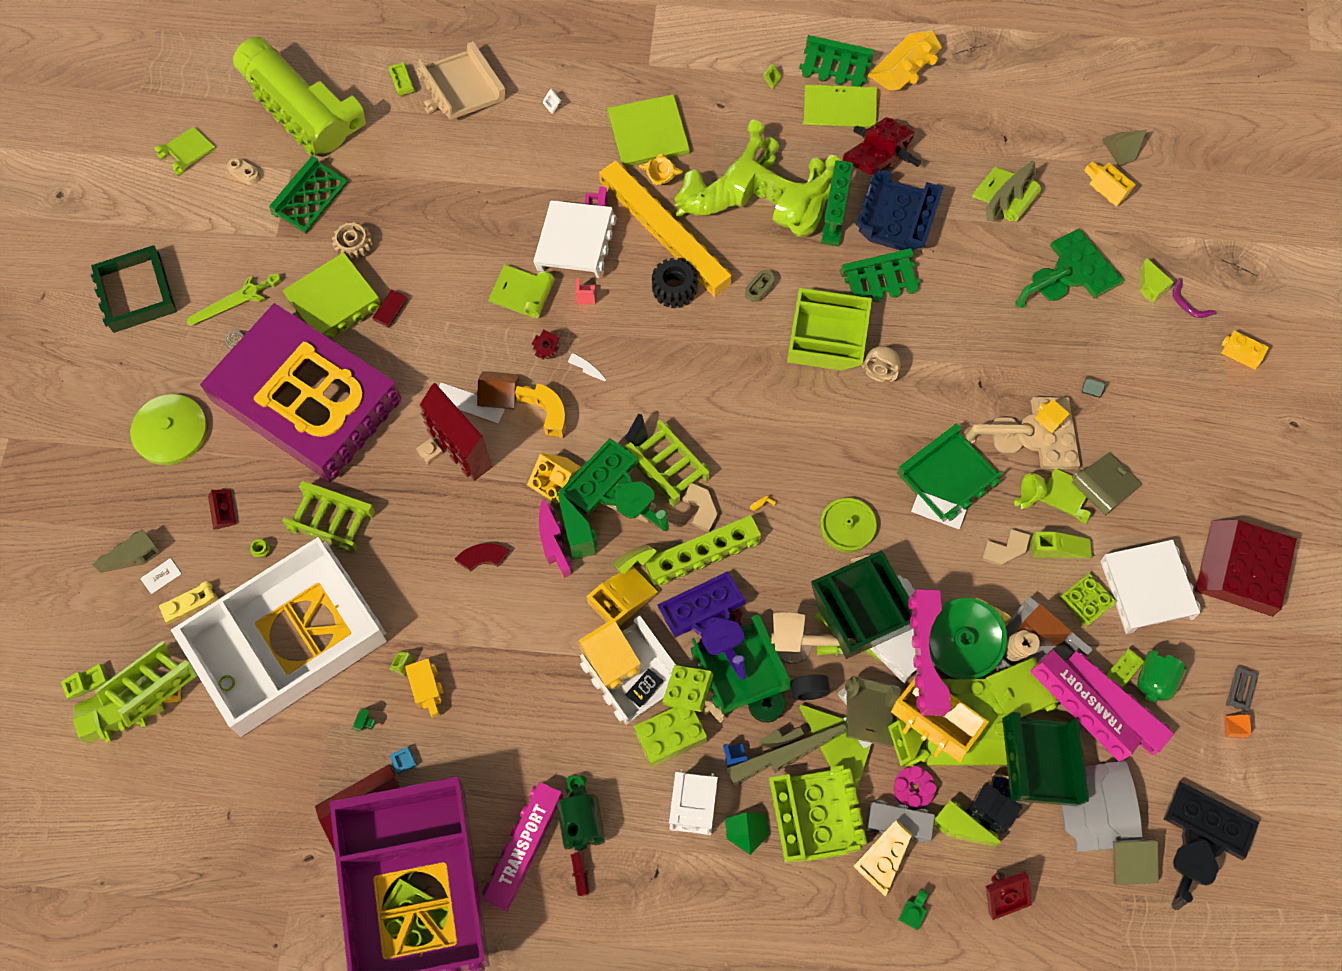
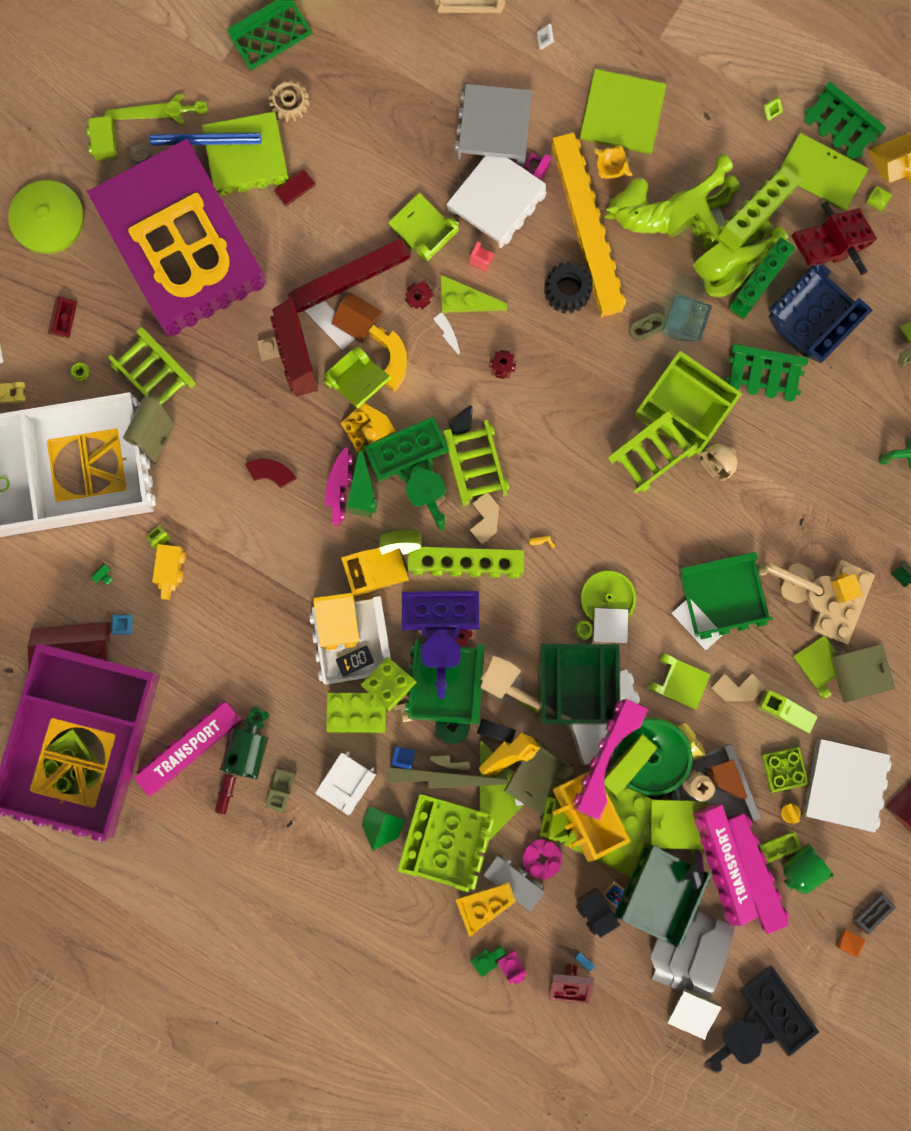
camera: 20 degrees right, 15 degrees up
dark green window [90,245,177,333] -> none
lime slope [933,800,1001,847] -> none
lime piece [1014,473,1047,509] -> none
none -> lime brick [86,116,118,161]
none -> olive door [123,395,175,464]
none -> blue axle [149,133,262,146]
none -> olive slope [265,767,297,813]
none -> dark red beam [288,239,411,313]
none -> lime door [323,346,391,409]
none -> lime wing [441,276,508,313]
none -> light grey panel [455,84,532,166]
none -> yellow slope [479,733,540,778]
none -> dark red brick [489,350,517,379]
none -> dark pink bracket [498,951,527,984]
none -> lime plate [574,621,594,640]
none -> dark azure tile [574,951,595,971]
none -> white sticker [594,608,628,643]
none -> lime slope [604,734,657,796]
none -> lime fence [608,409,699,493]
none -> lime flag [648,654,711,710]
none -> clear light blue slope [662,294,712,341]
none -> black piece [685,849,705,889]
none -> lime brick [718,166,802,252]
none -> yellow plate [781,803,801,824]
none -> lime tile [866,186,892,212]

